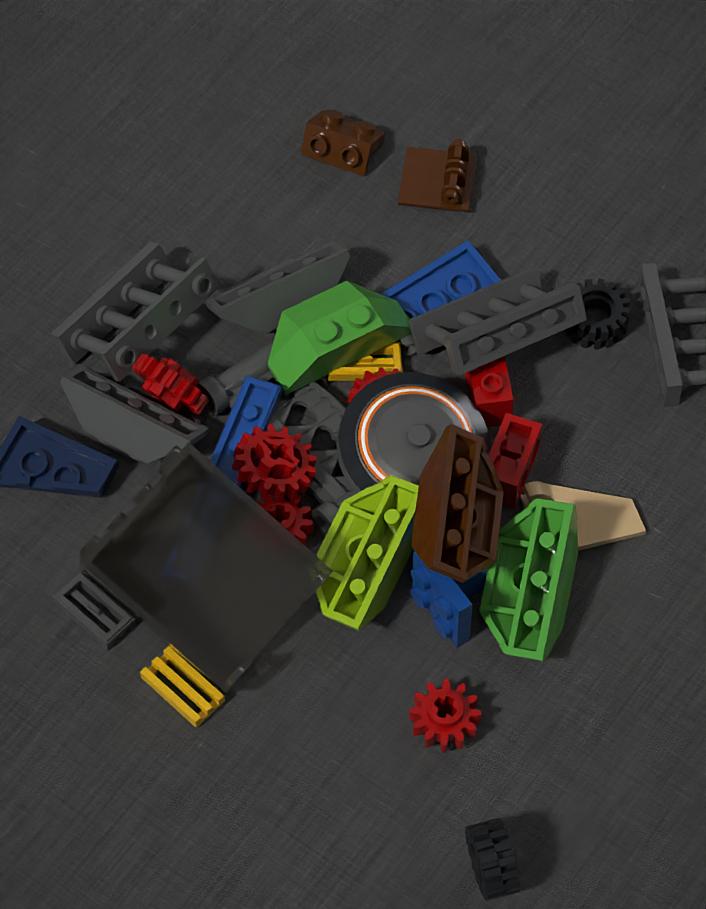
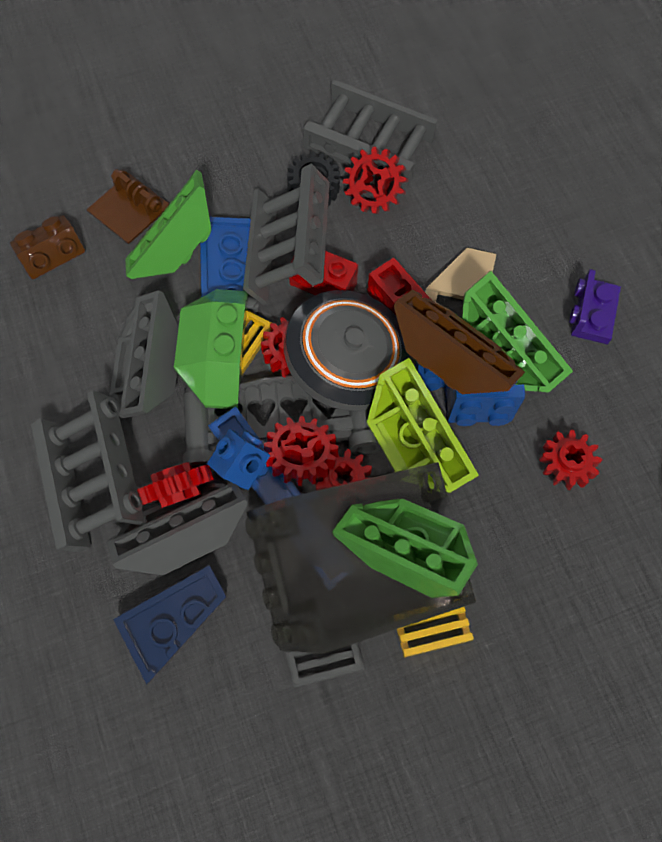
camera: 60 degrees left, 10 degrees up
none -> bright green wedge [126,170,211,279]
none -> blue brick [207,428,271,490]
none -> bright green wedge [332,499,478,598]
none -> red gear [343,147,408,214]
none -> dark purple bracket [569,269,621,345]

